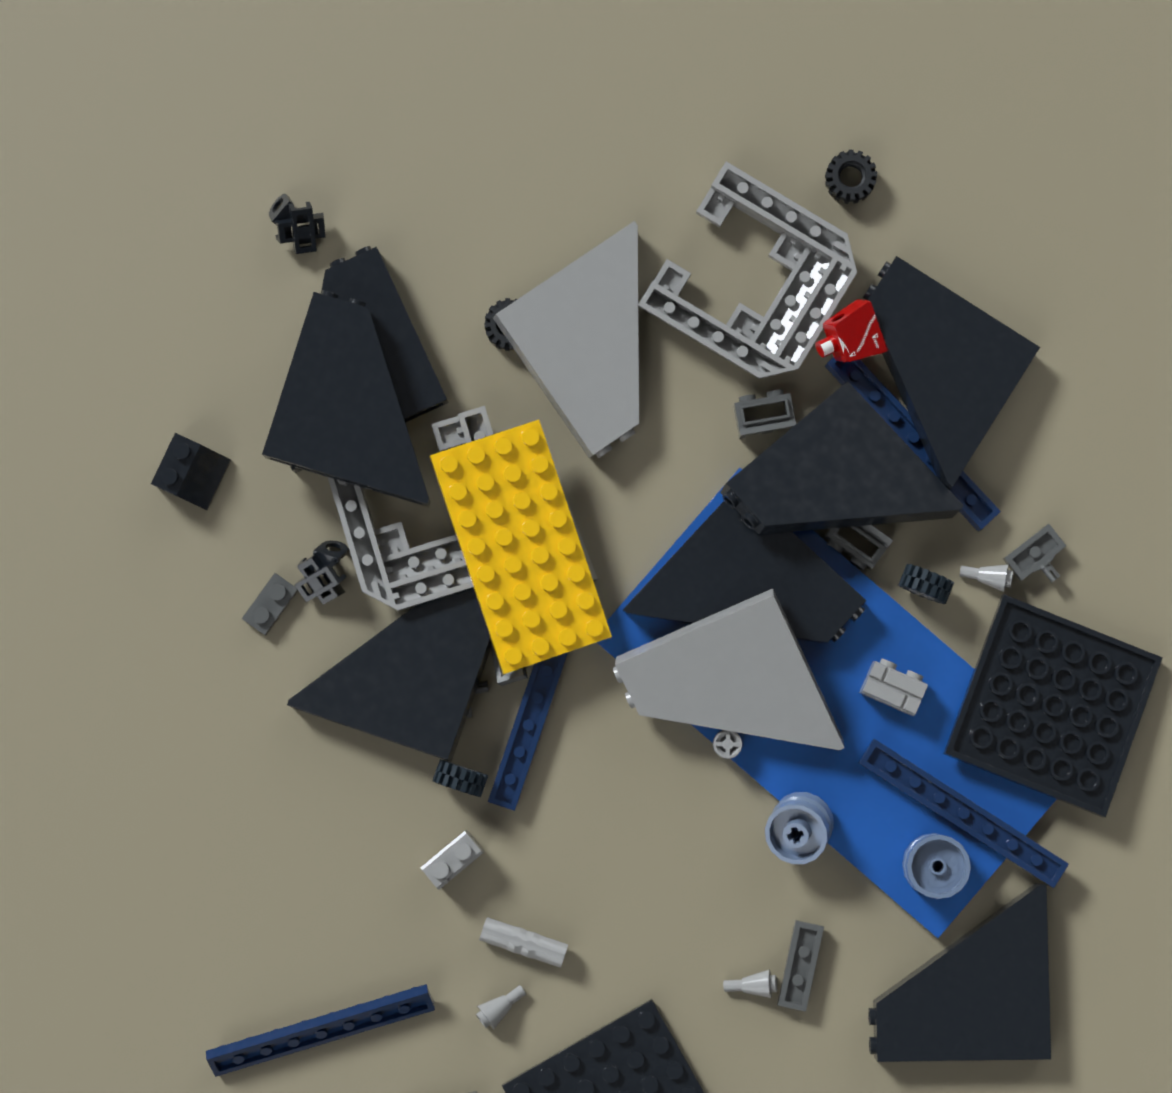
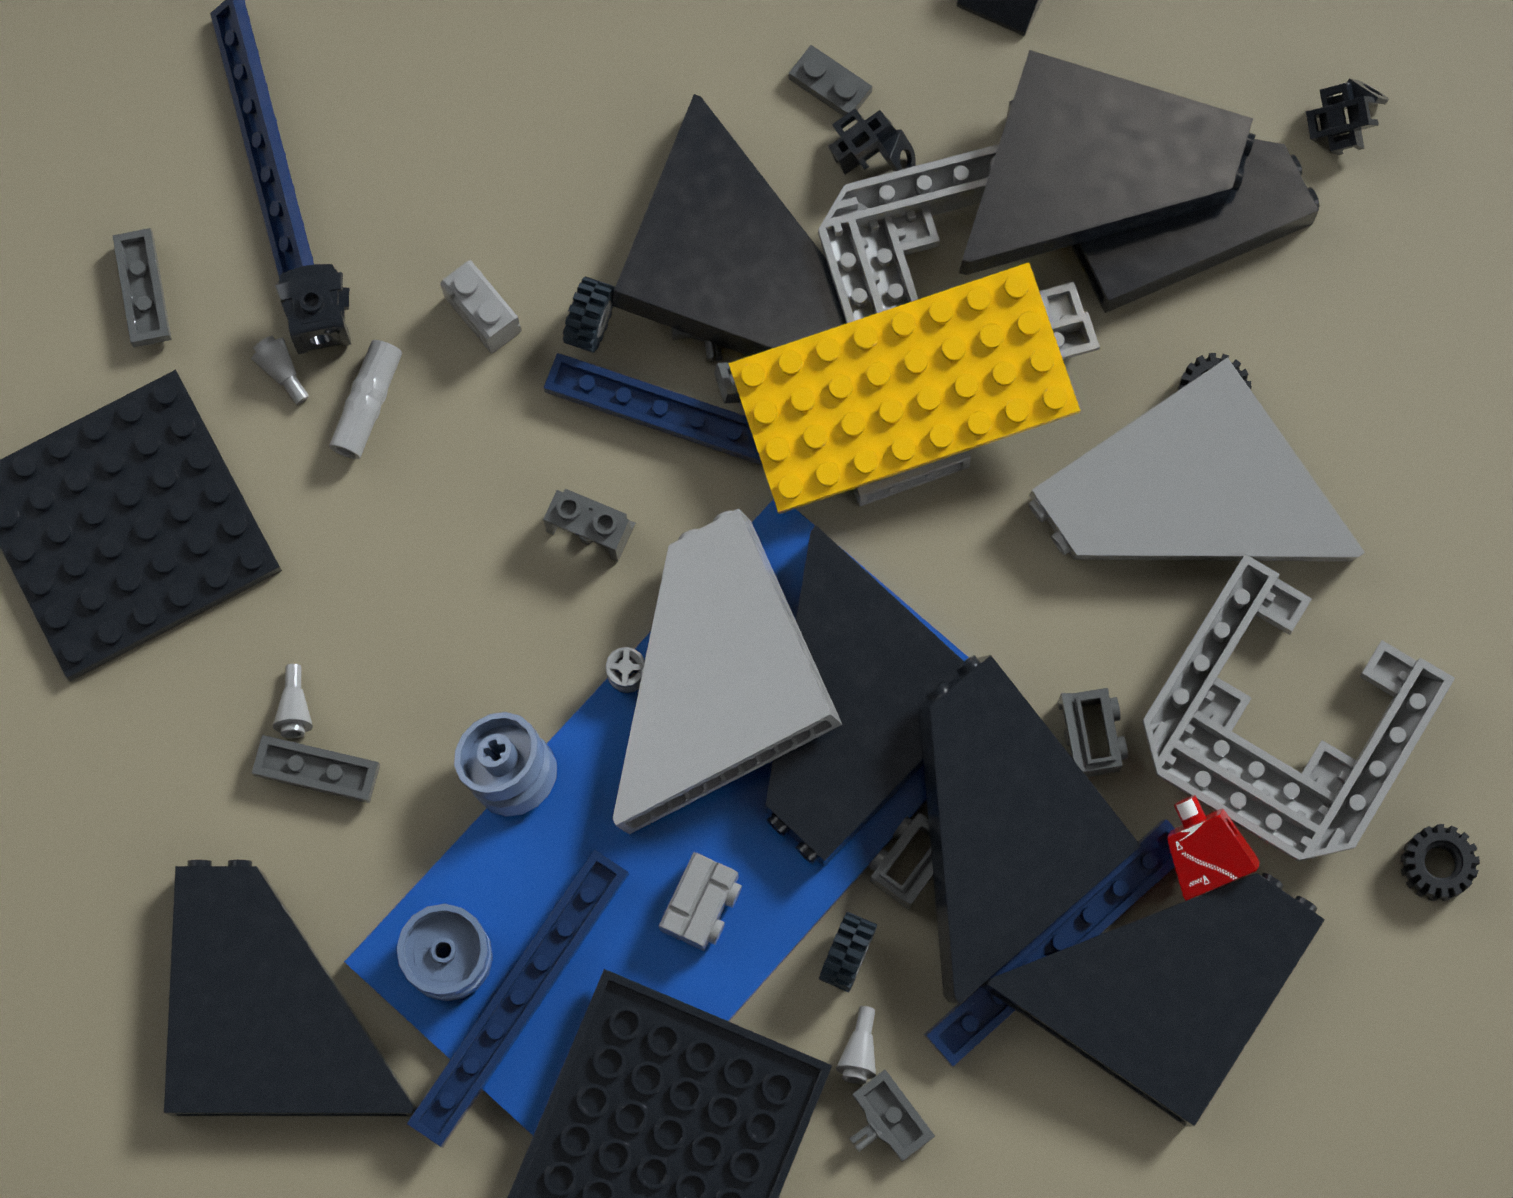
camera: 90 degrees right, 10 degrees down
none -> black piece [275,264,352,355]
none -> dark grey window [543,489,636,562]

